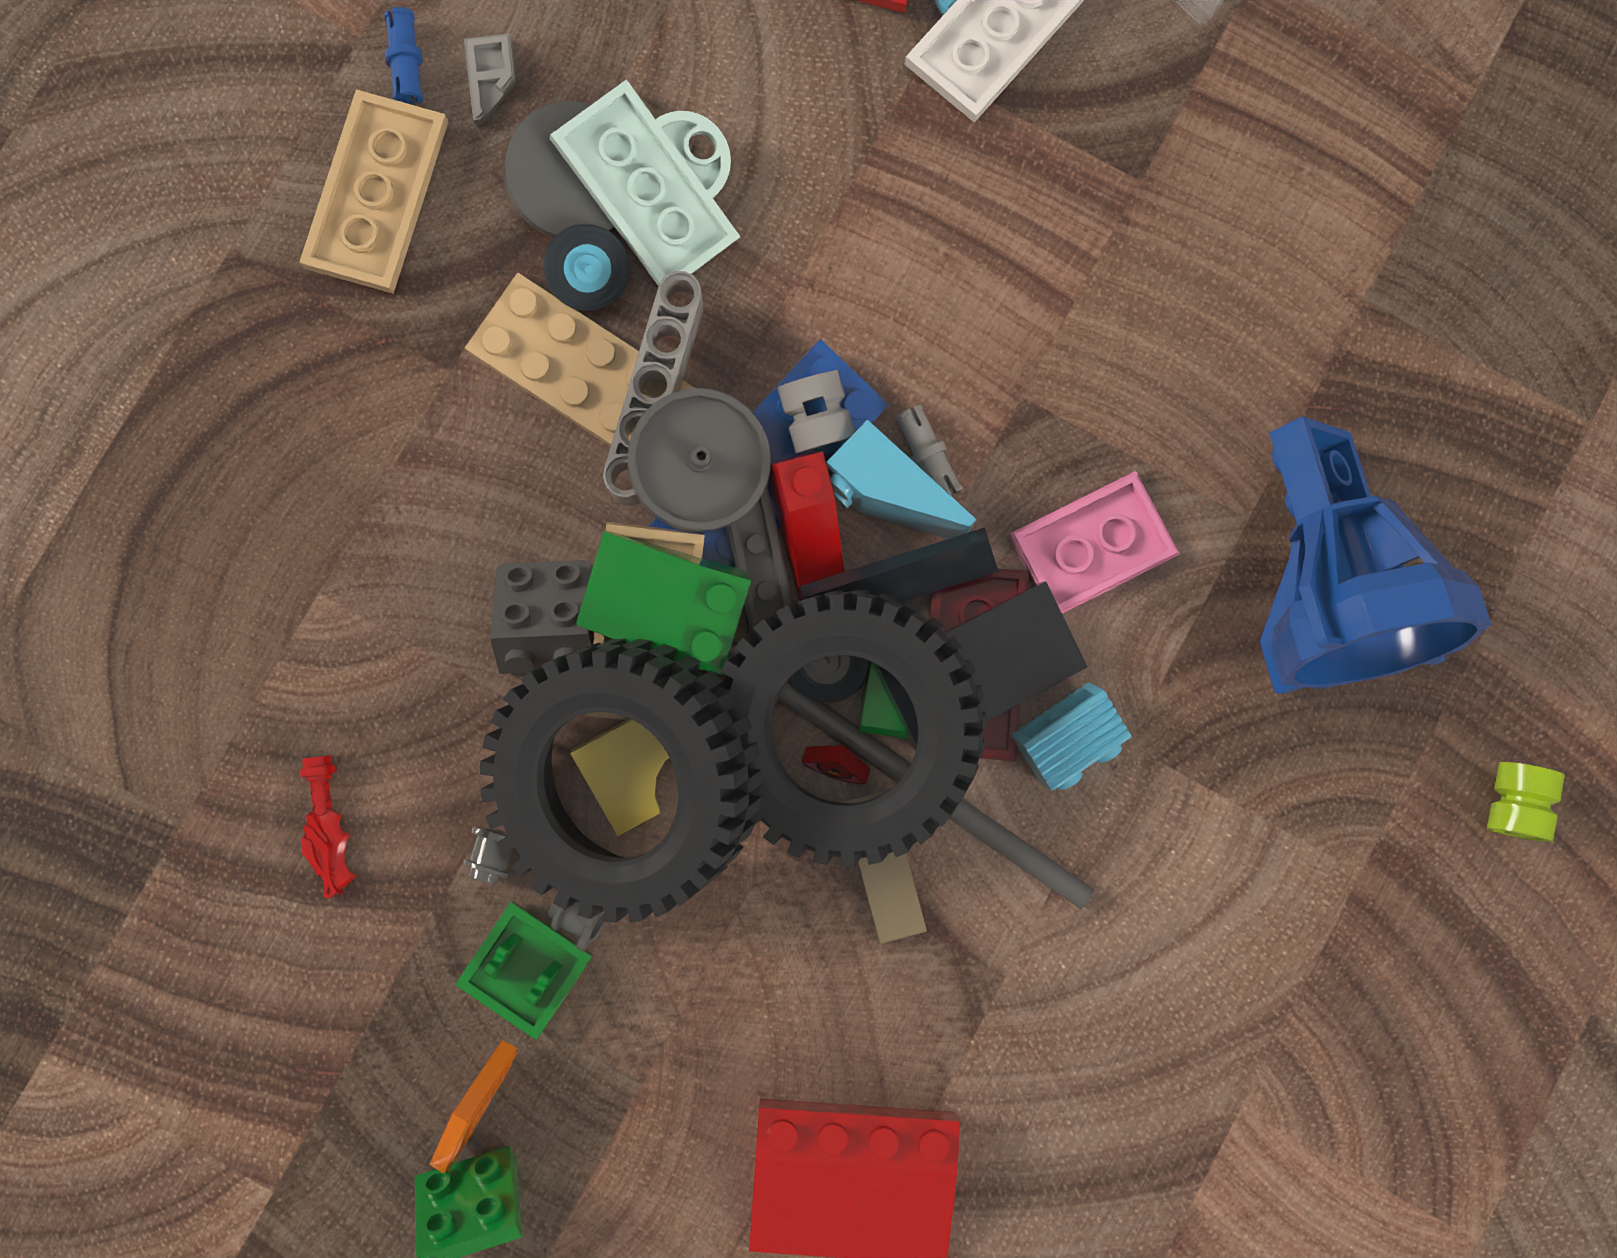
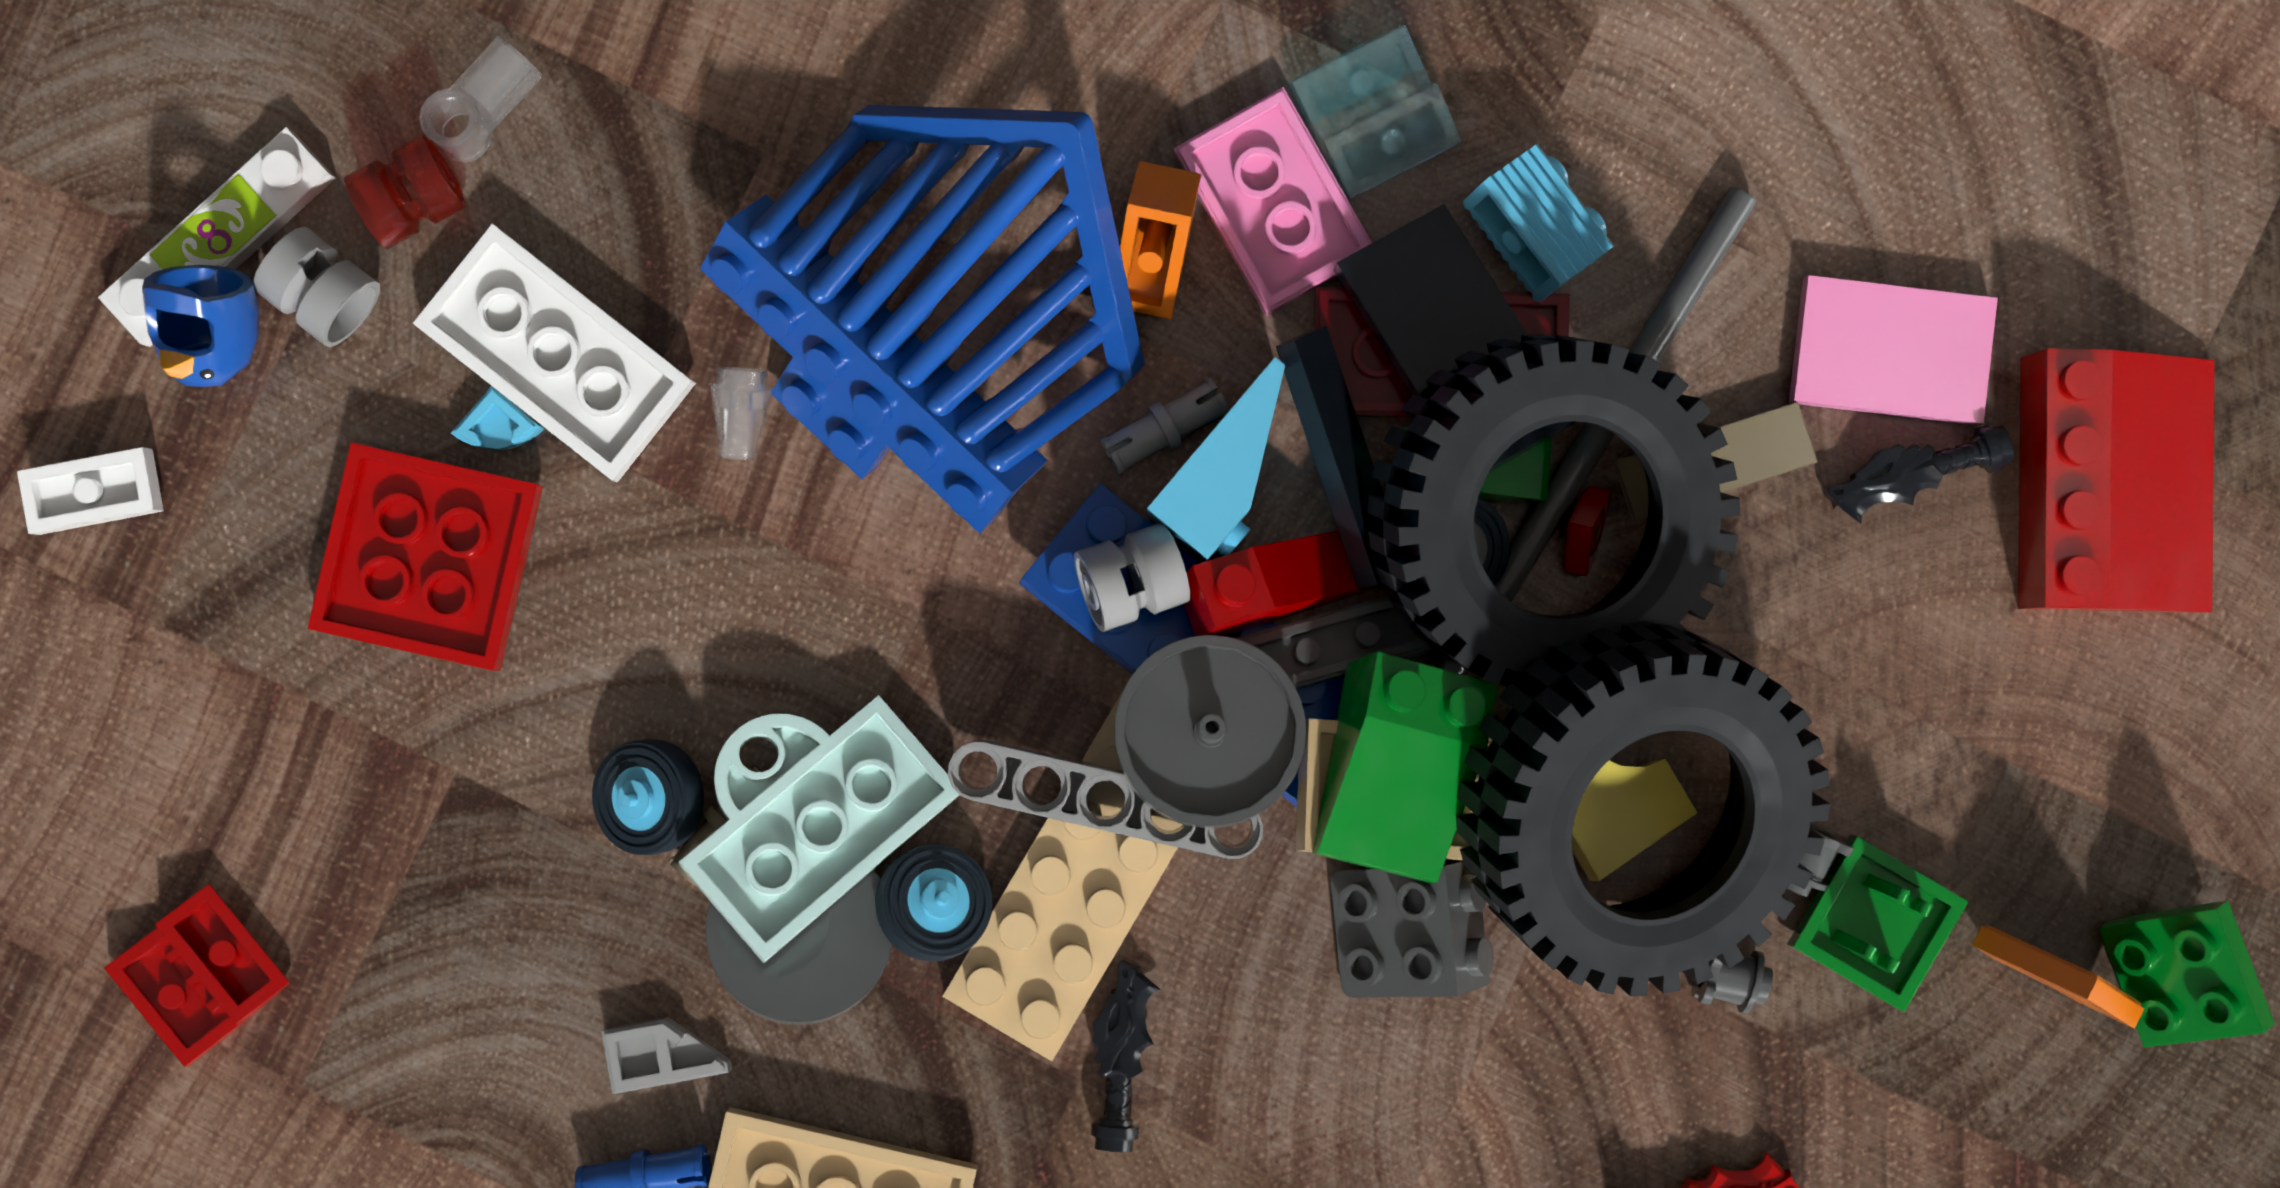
camera: 85 degrees left, 5 degrees up
none -> black wheel [592,739,704,855]
none -> blue plate [700,105,1145,534]
none -> clear cone [709,367,773,460]
none -> black piece [1090,960,1161,1152]
none -> orange slope [1120,161,1201,319]
none -> clear light blue slope [1288,25,1463,199]
none -> bright pink tile [1789,275,1998,426]
none -> black piece [1823,425,2014,524]

